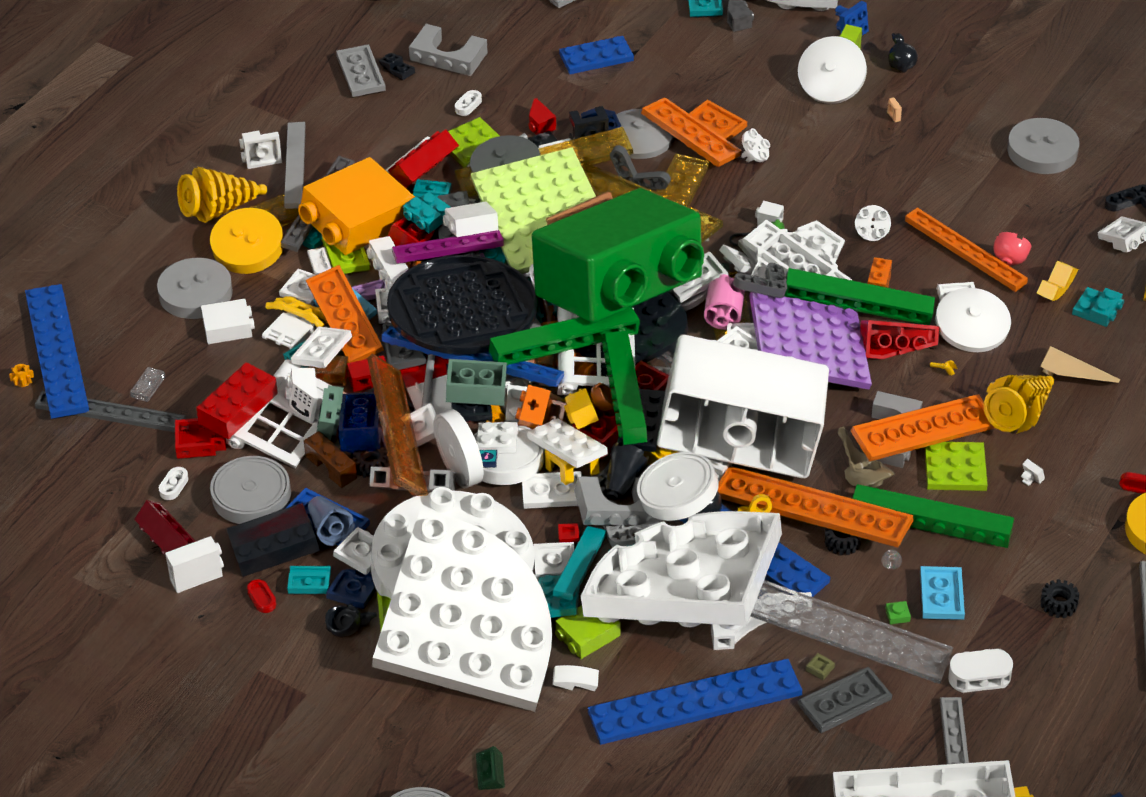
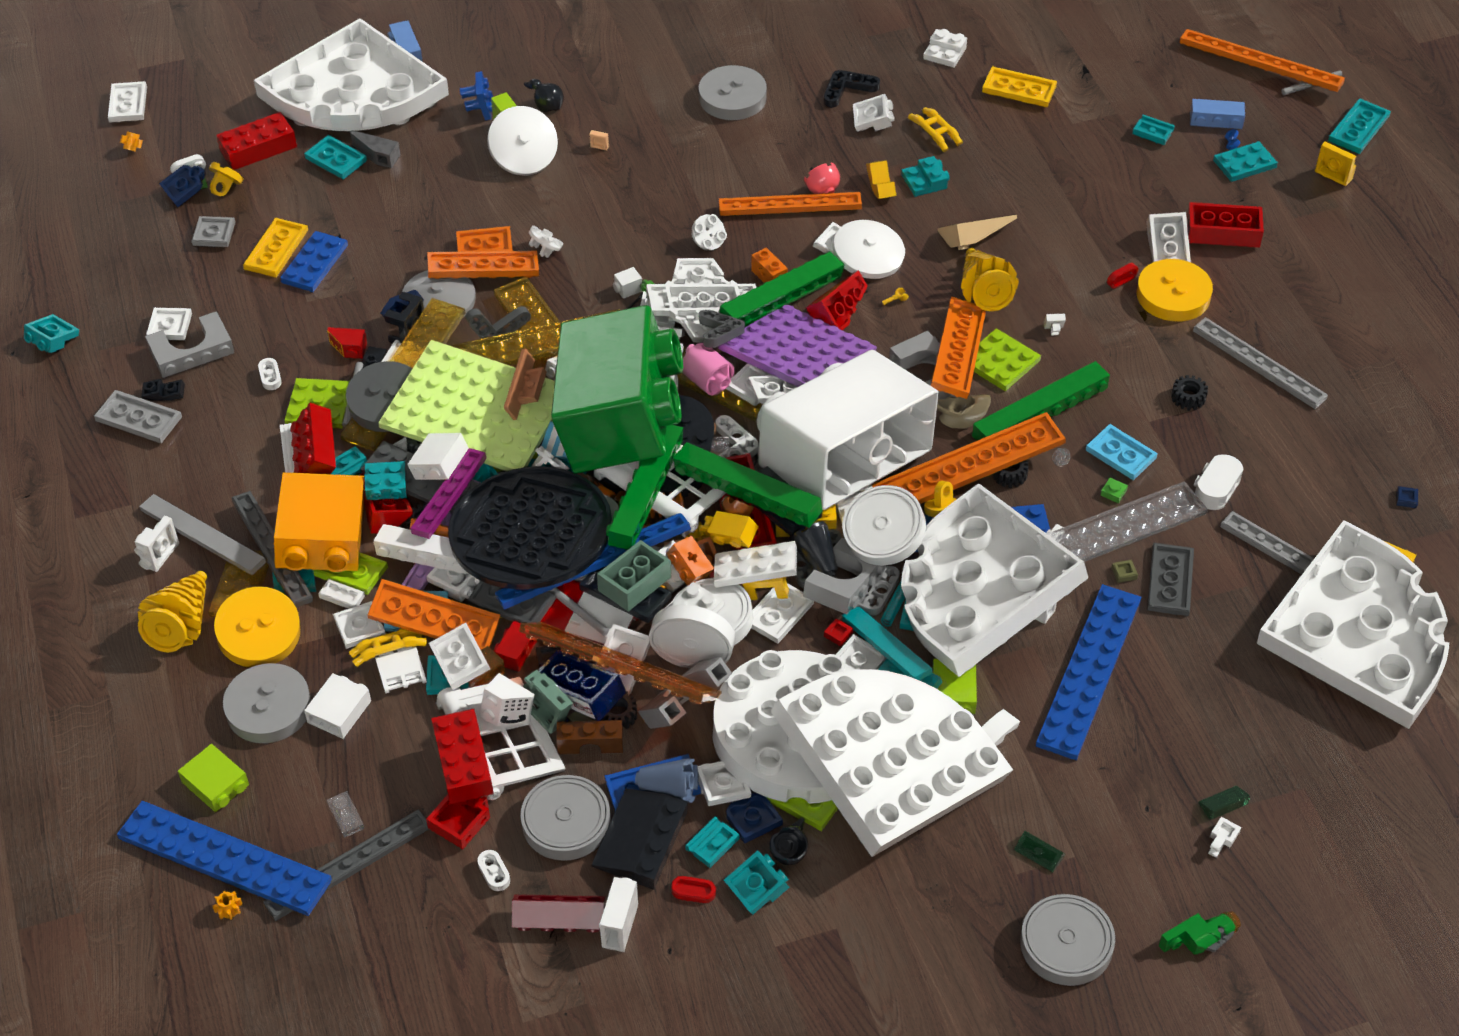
camera: 50 degrees left, 5 degrees up
none -> white plate [146,308,192,340]
none -> lime brick [178,744,249,813]
none -> yellow tile [243,218,308,278]
none -> teal plate [724,850,790,915]

